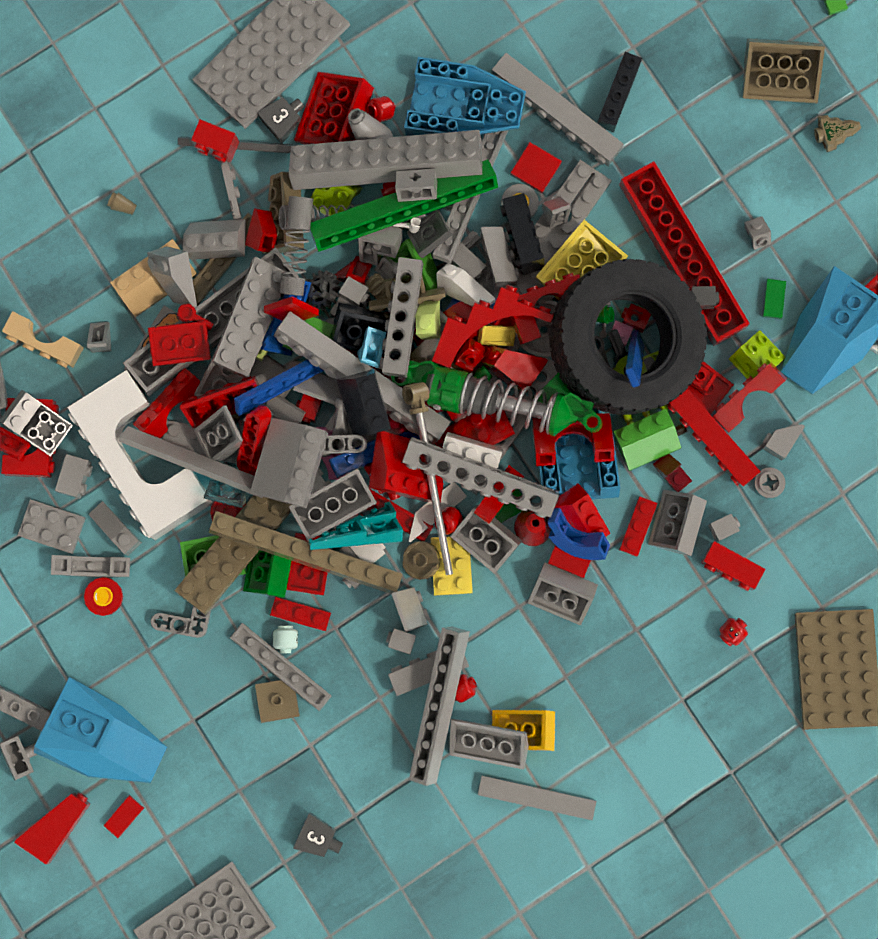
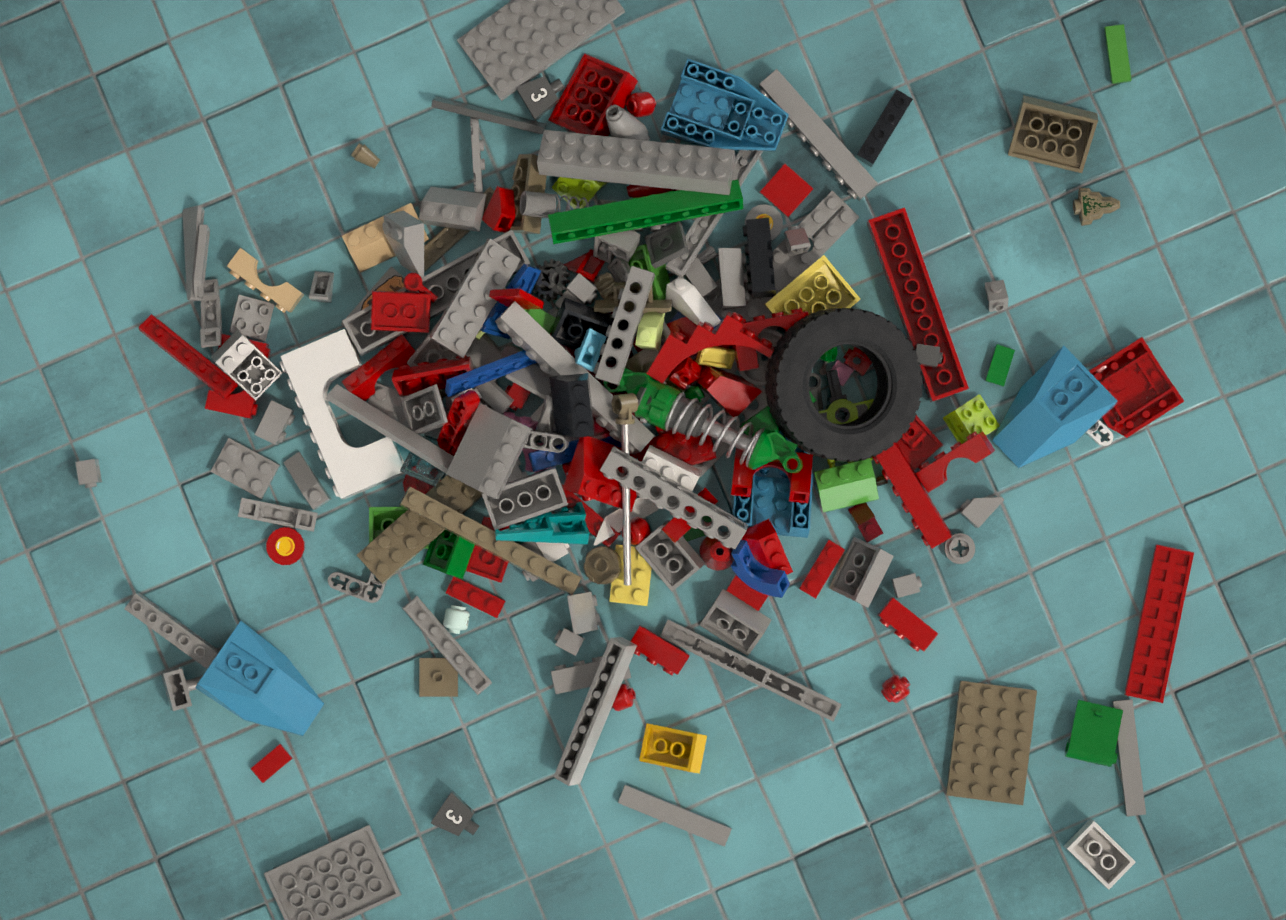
camera: 10 degrees right, 5 degrees up
red slope [14,792,90,865] -> none
red brick [191,119,239,163] -> none
light grey piece [279,196,313,296] -> none
white hand [393,218,421,233] -> none
light grey brick [395,169,437,202] -> none
light grey slope [450,719,529,769] -> none
blue tile [626,329,645,387] -> none
none -> light grey hinge [229,295,275,341]
none -> red slope [630,625,690,676]
none -> light grey slope [660,620,842,722]

